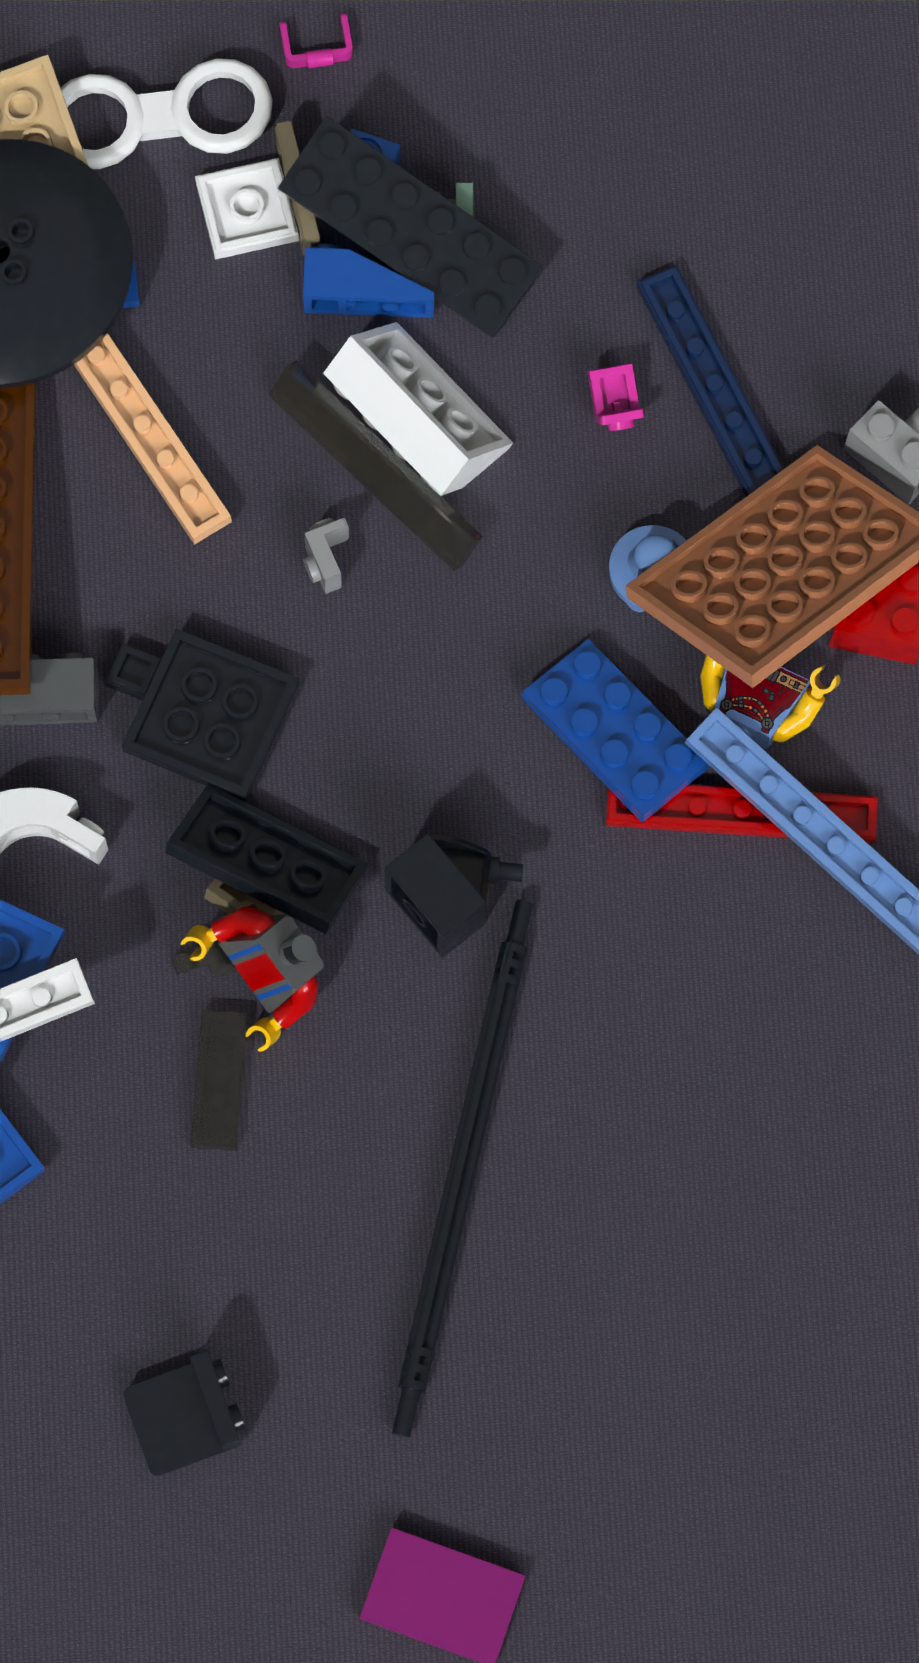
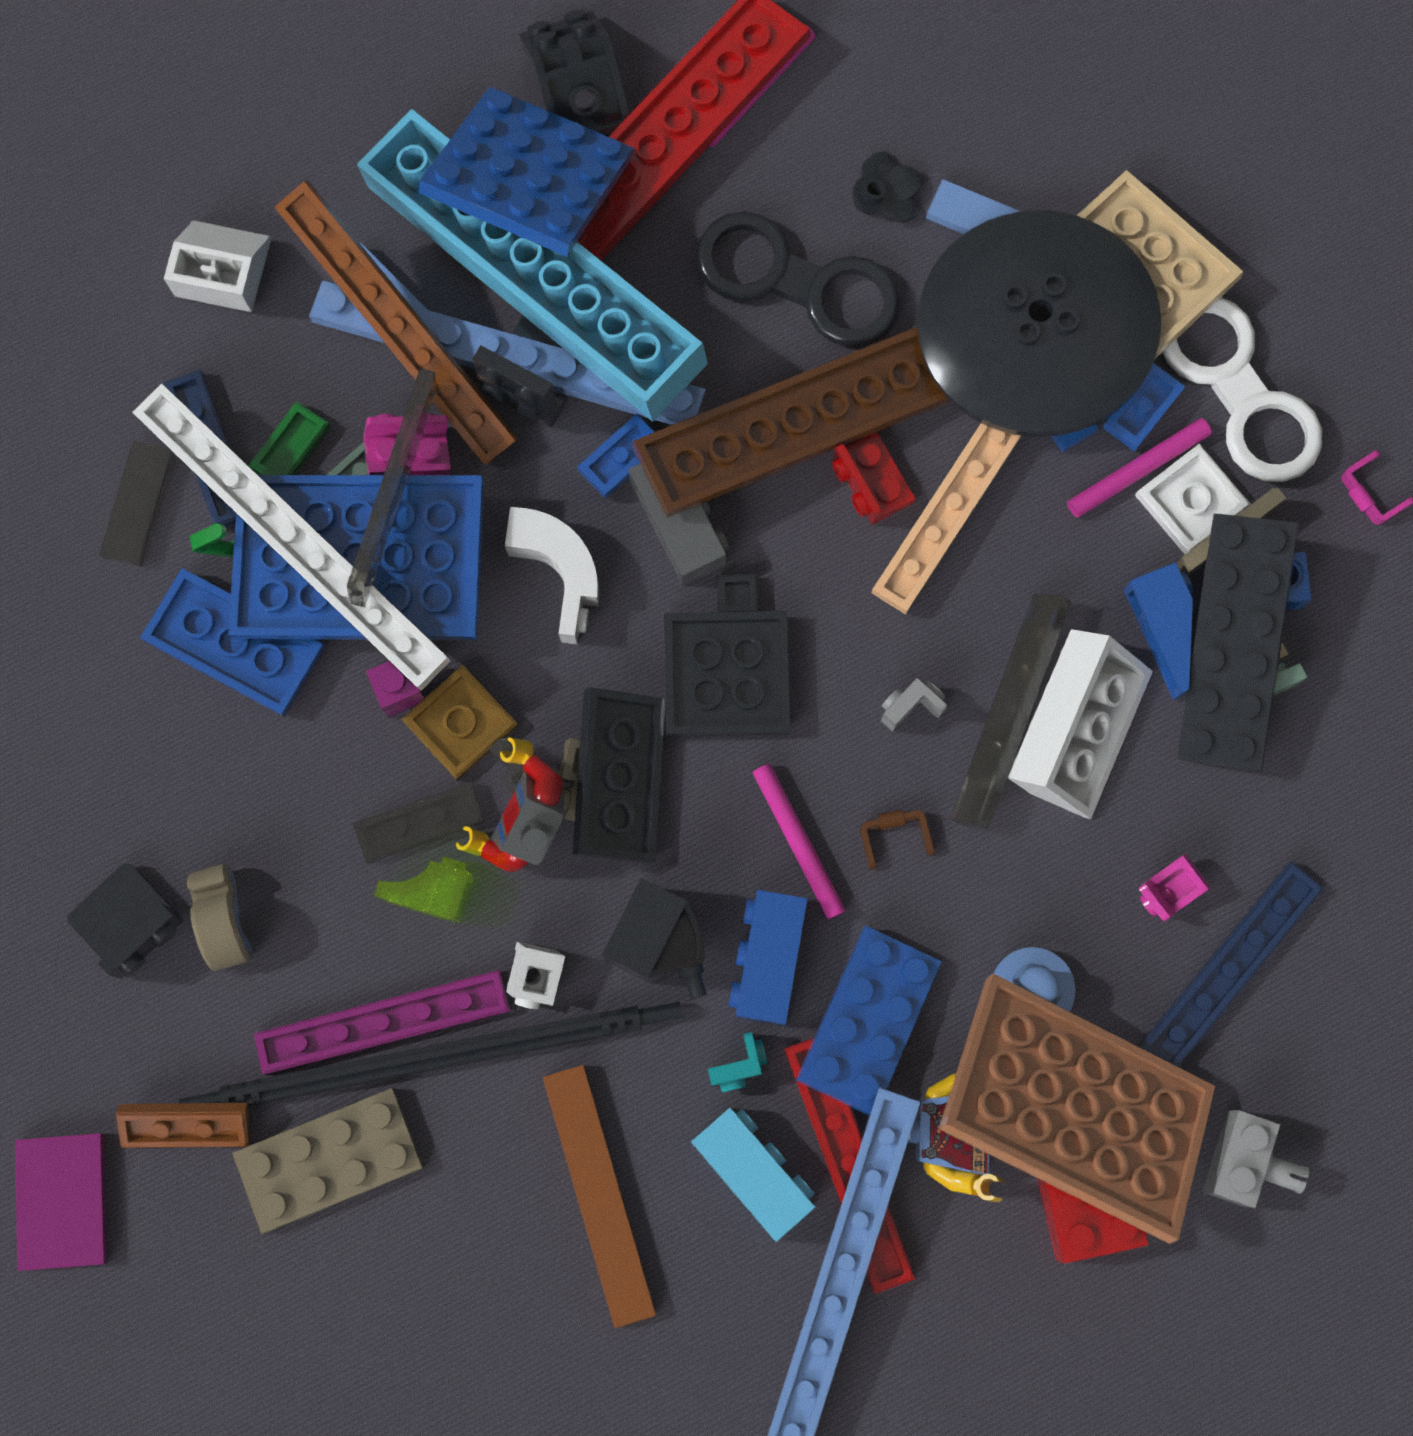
camera: 70 degrees right, 5 degrees up
none -> dark orange tile [116,1103,251,1148]
none -> dark tan animal [187,863,253,971]
none -> dark tan plate [232,1088,424,1234]
none -> magenta tile [253,970,511,1075]
none -> magenta brick [365,661,427,718]
none -> clear neon green arch [374,857,474,924]
none -> pearl gold tile [401,665,518,781]
none -> white brick [506,941,565,1009]
none -> dark orange tile [542,1065,656,1329]
none -> medium azure brick [691,1108,815,1242]
none -> teal bracket [708,1032,767,1092]
none -> blue brick [728,890,807,1026]
none -> dark pink piece [752,763,846,920]
none -> red bracket [831,432,915,525]
none -> reddish brown piece [860,809,934,870]
none -> dark pink piece [1067,418,1212,518]
none -> blue plate [1103,363,1185,452]

